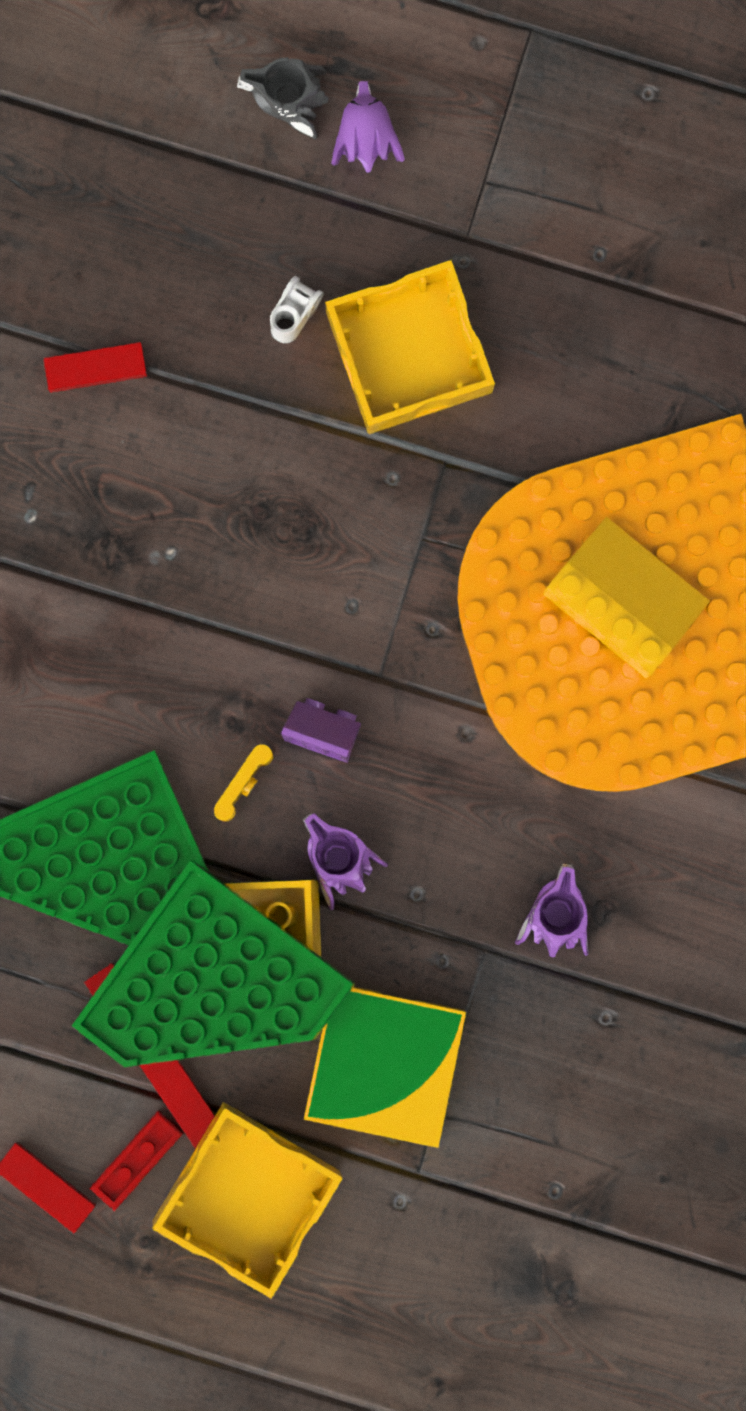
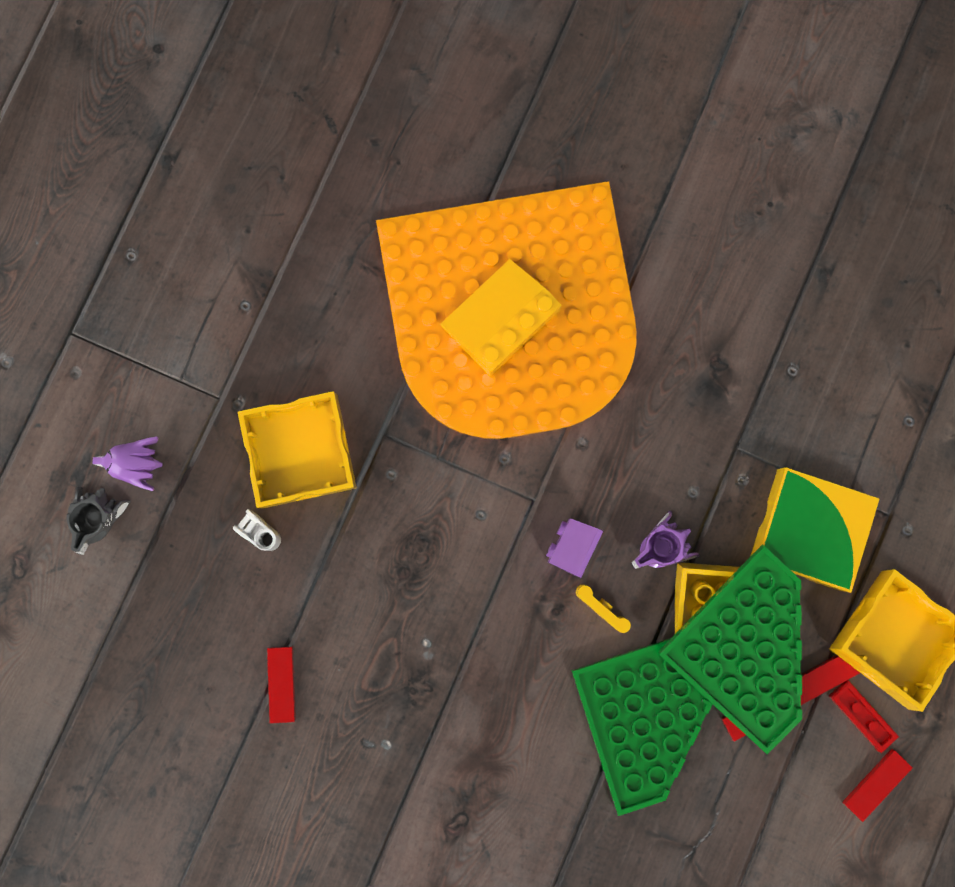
camera: 85 degrees left, 0 degrees up
medium lavender piece [515,863,588,957] -> none

